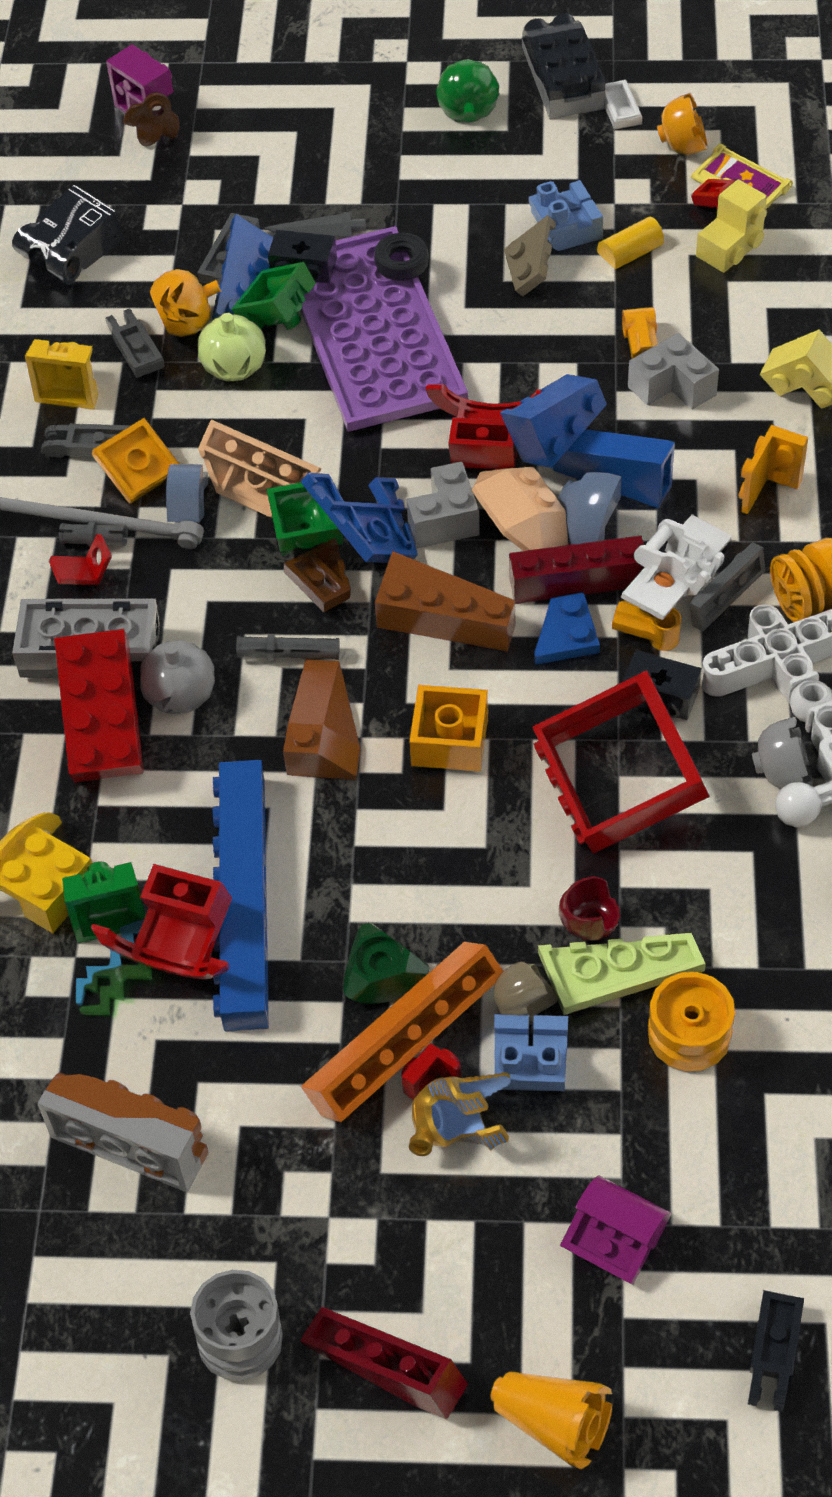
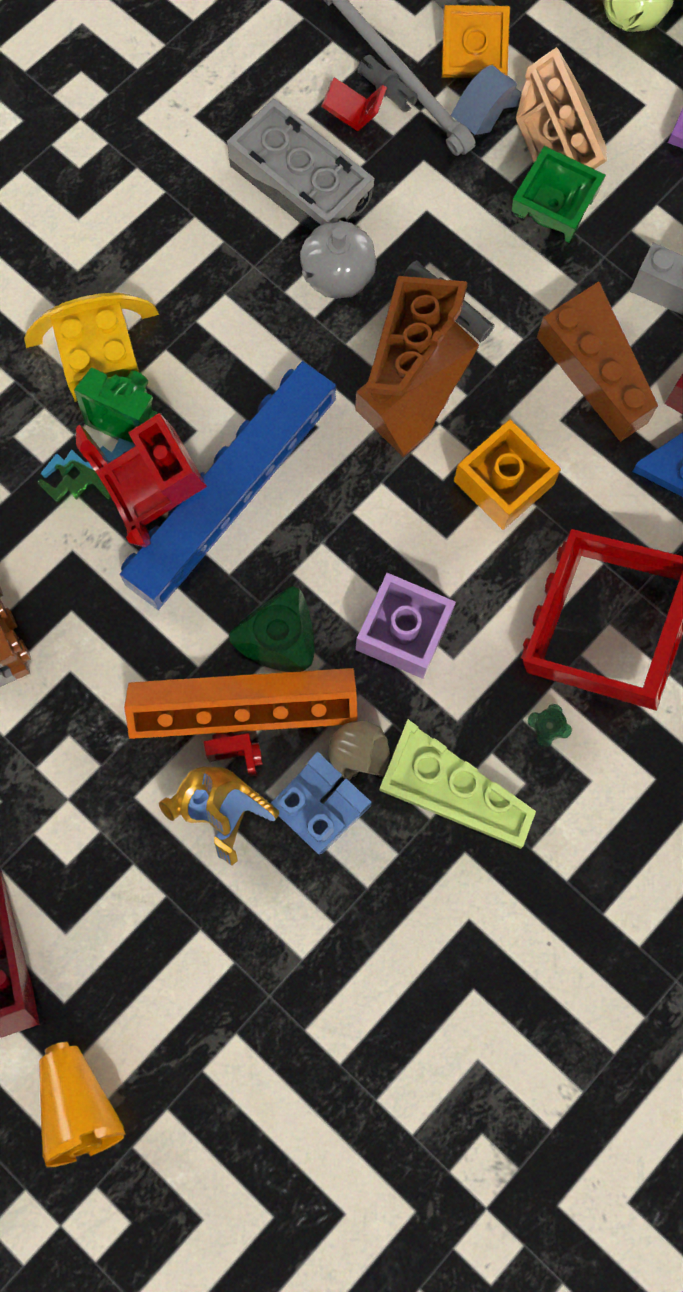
camera: 35 degrees right, 20 degrees up
red brick [54,629,144,782] -> none
reddish brown wing [284,538,351,612] -> none
blue wing [301,473,418,563] -> none
dark red hair [558,876,620,941] -> none
magenta brick [560,1175,672,1285] -> none
light orange wheel [648,972,735,1071] -> none
black hinge [748,1290,804,1412] -> none
none -> lavender brick [356,573,456,679]
none -> dark orange wedge [366,276,467,396]
none -> clear green plate [528,704,572,747]

